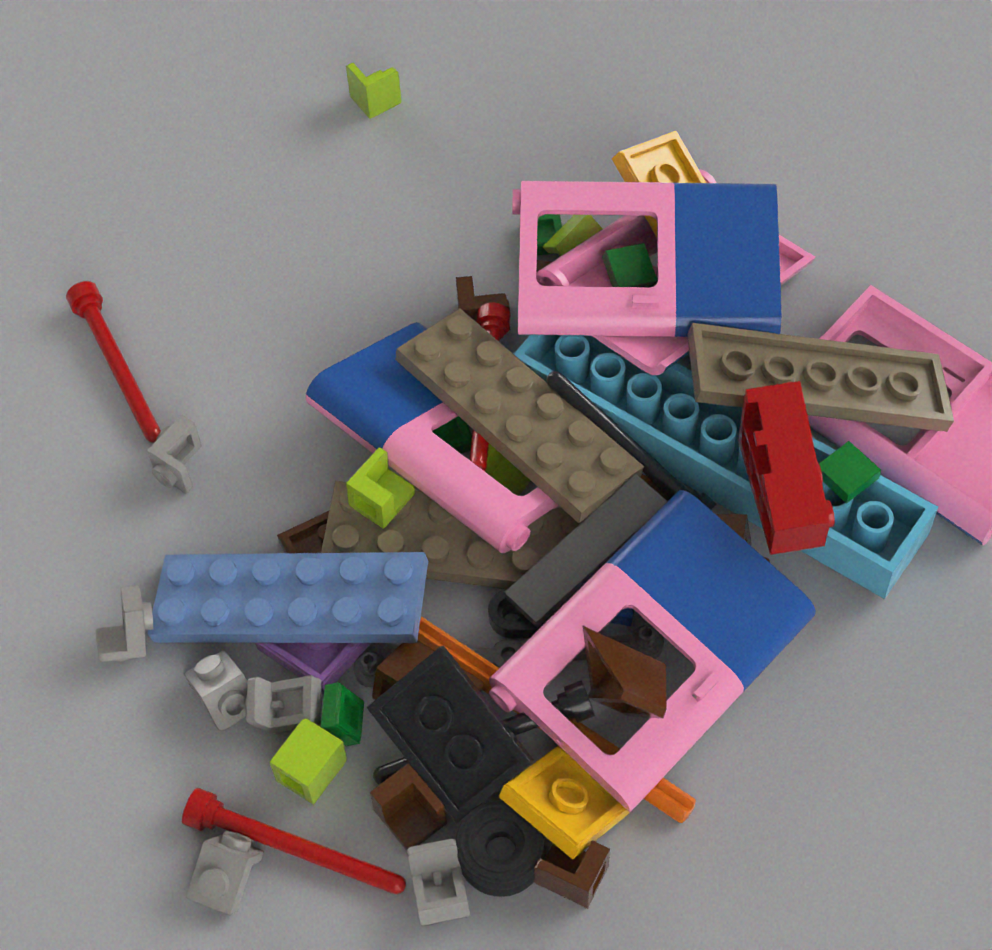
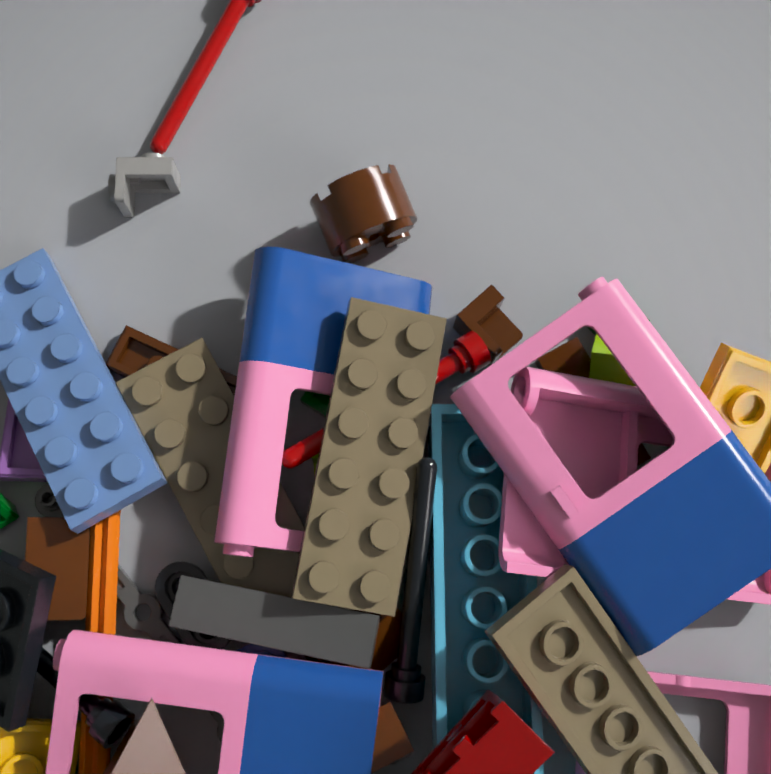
camera: 45 degrees right, 20 degrees up
lime panel [346,62,402,119] -> none
lime panel [346,447,415,529] -> none
green tile [602,243,658,288] -> none
none -> reddish brown brick [310,164,417,264]

